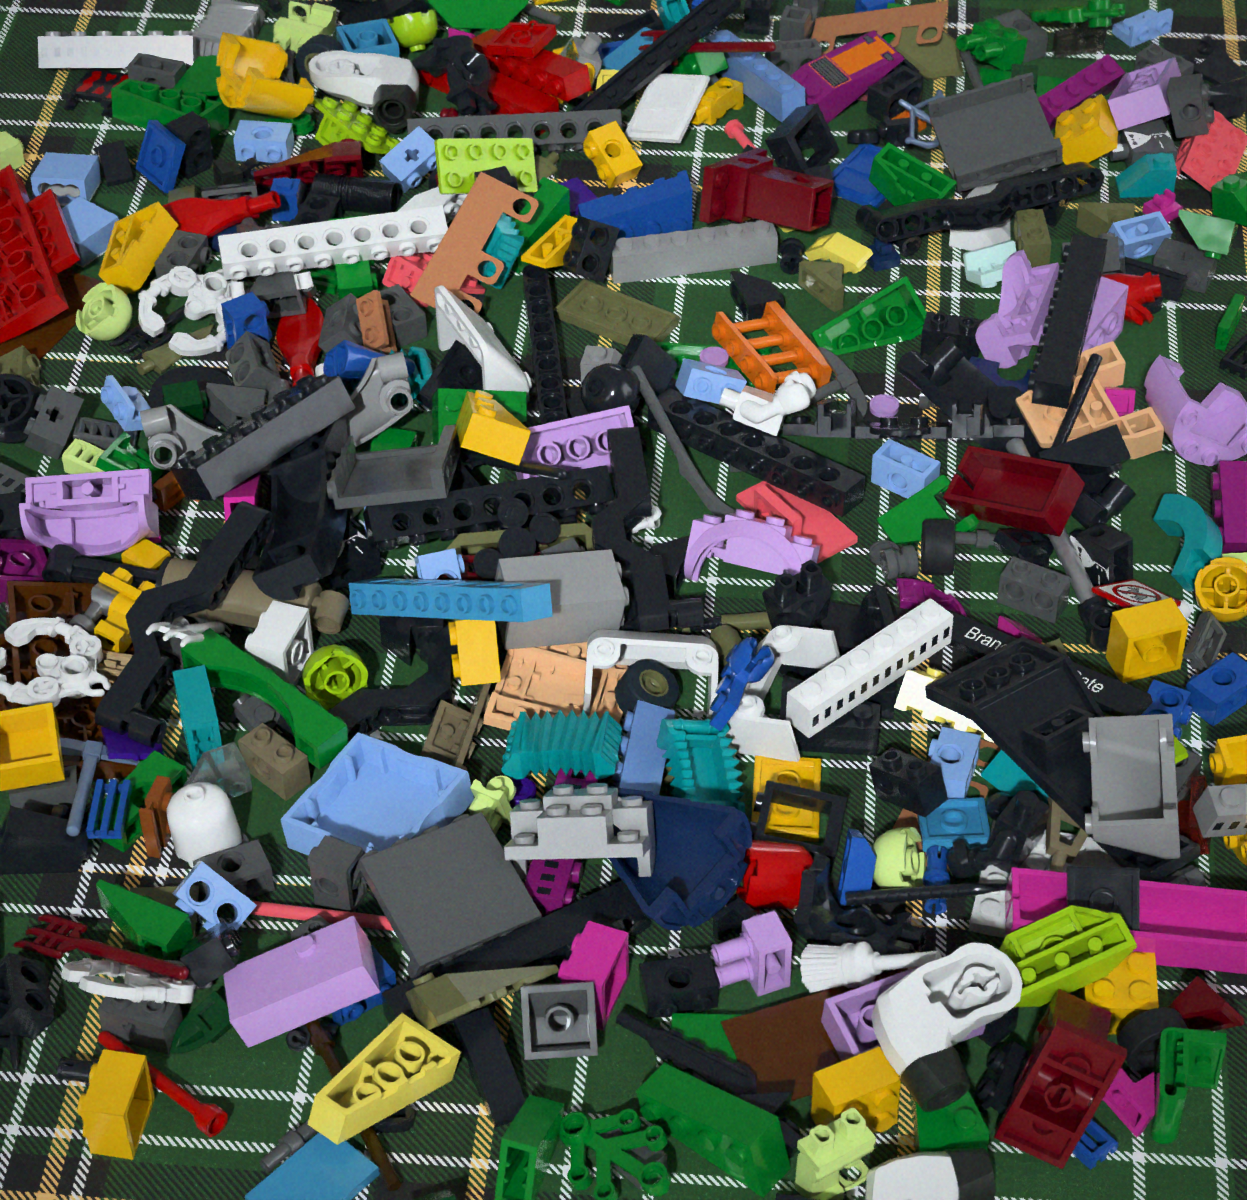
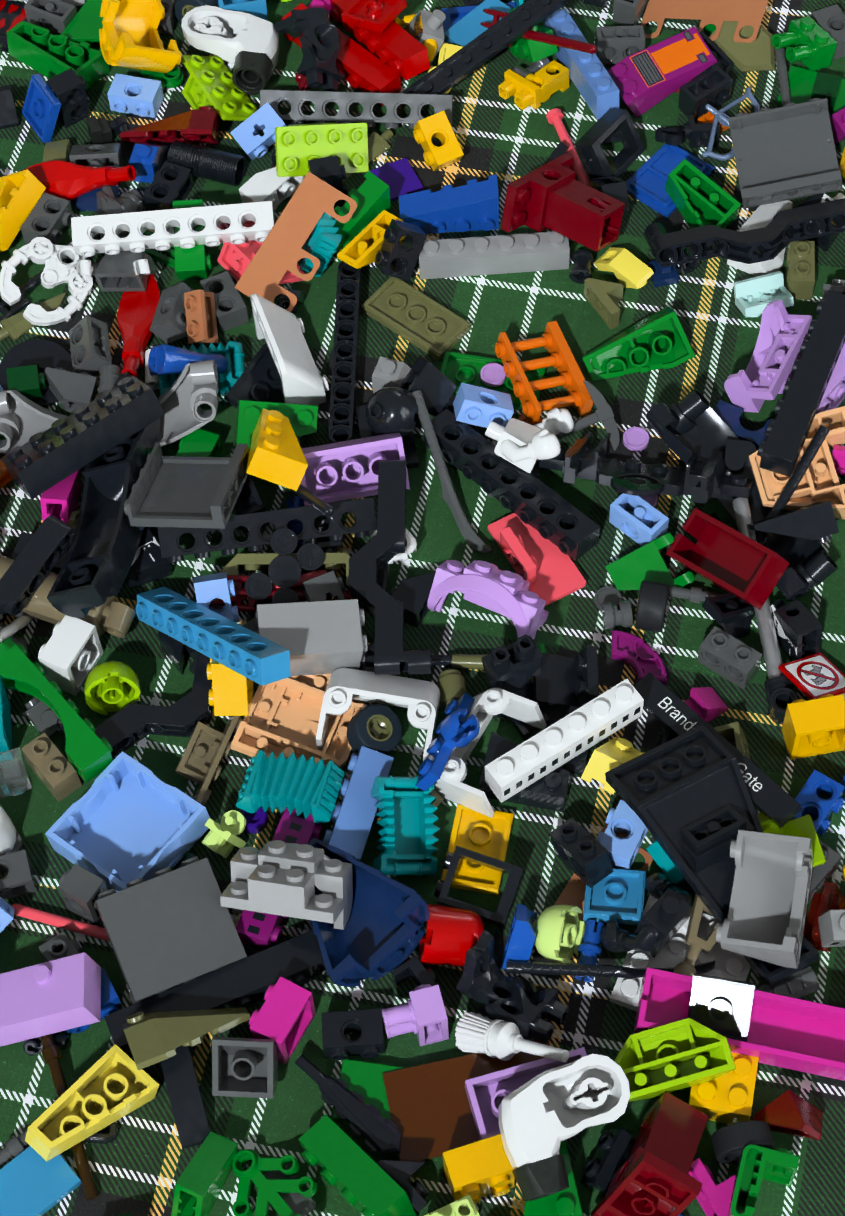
camera: 10 degrees right, 15 degrees up
blue brick [221,292,272,349] -> none
white piece [624,73,710,143] -> none
black slope [730,271,784,321] -> none
black brick [920,311,984,361] -> none

